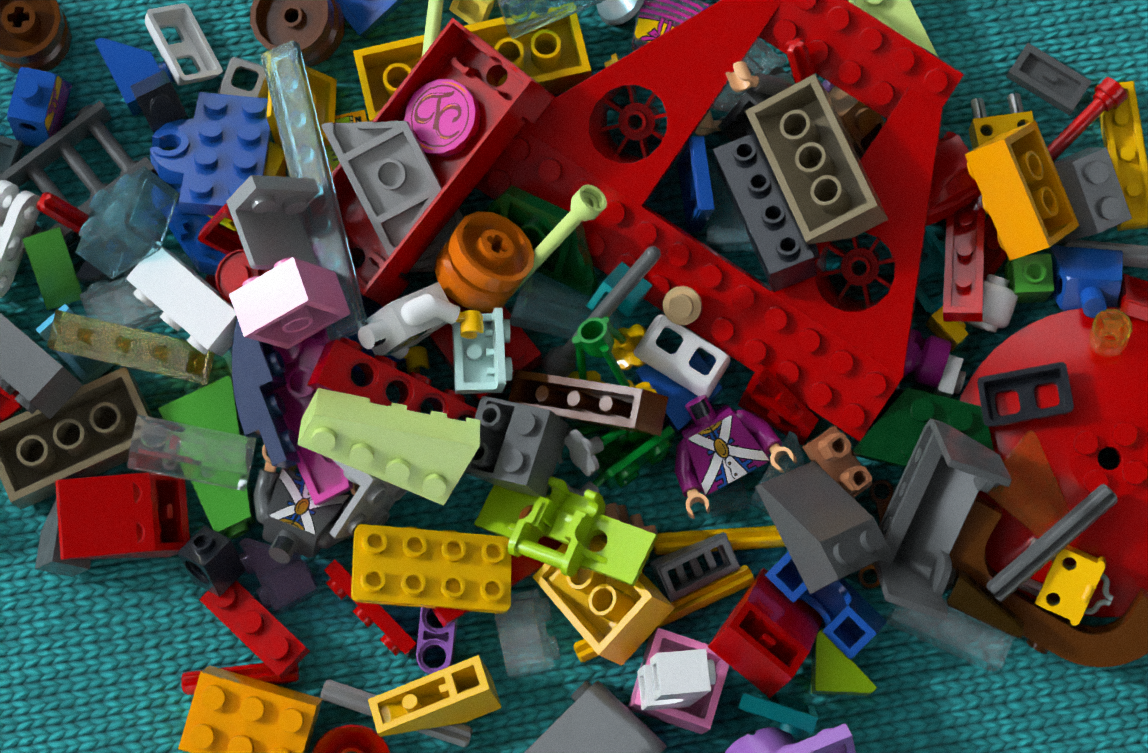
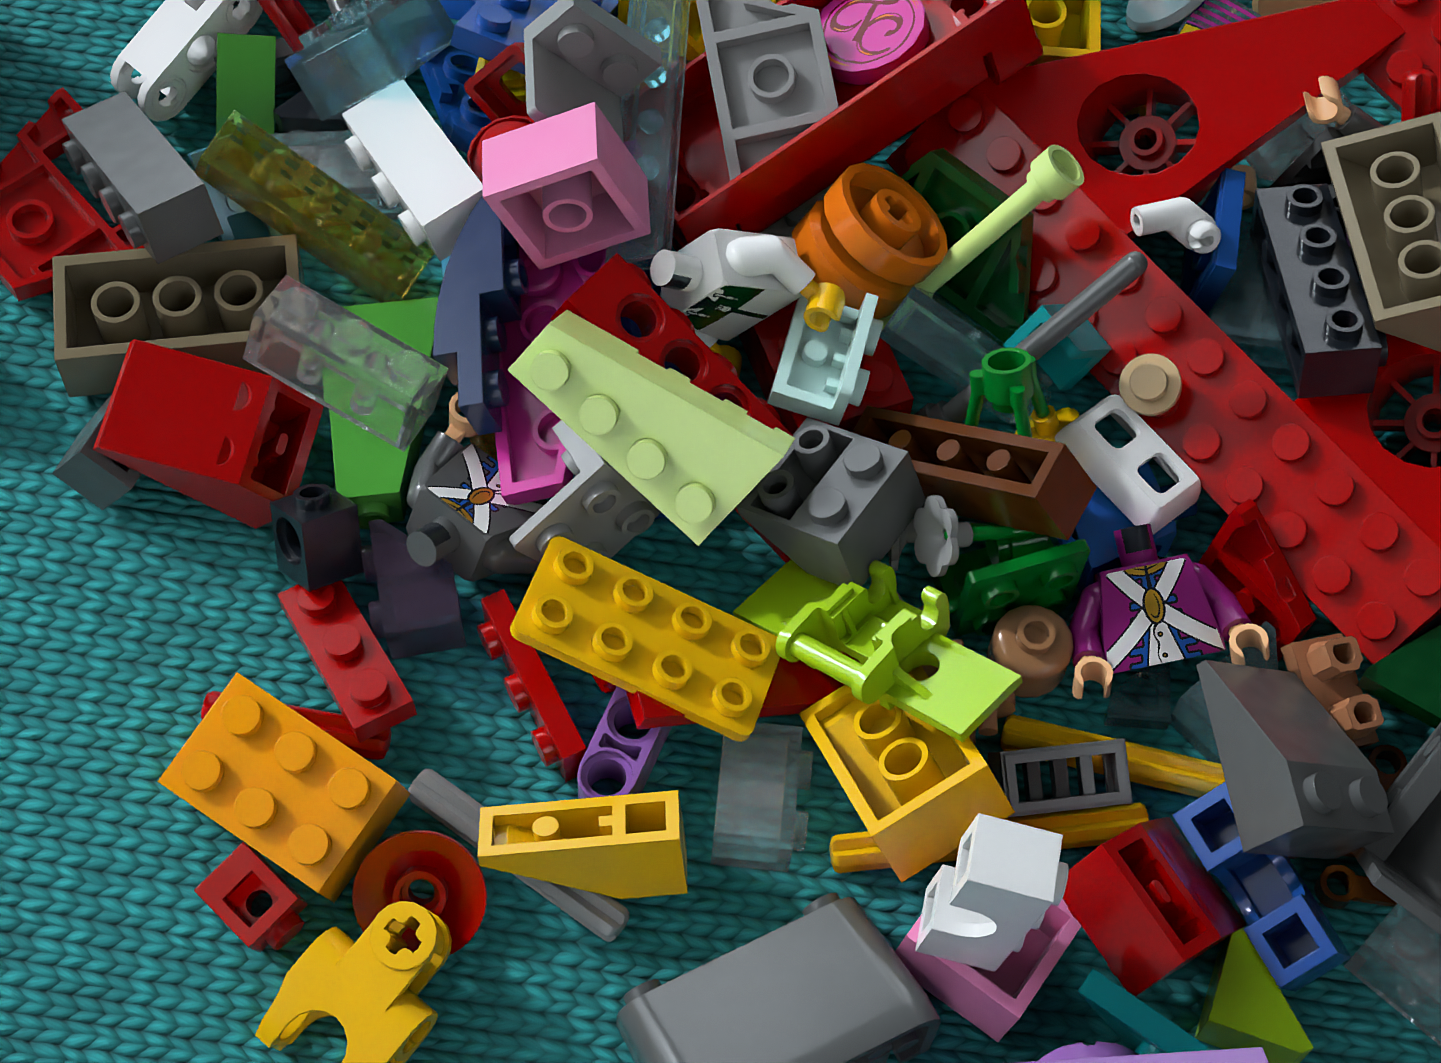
camera: 15 degrees right, 15 degrees down
none -> medium nougat head [986,605,1074,698]
none -> white arm [1130,197,1221,254]

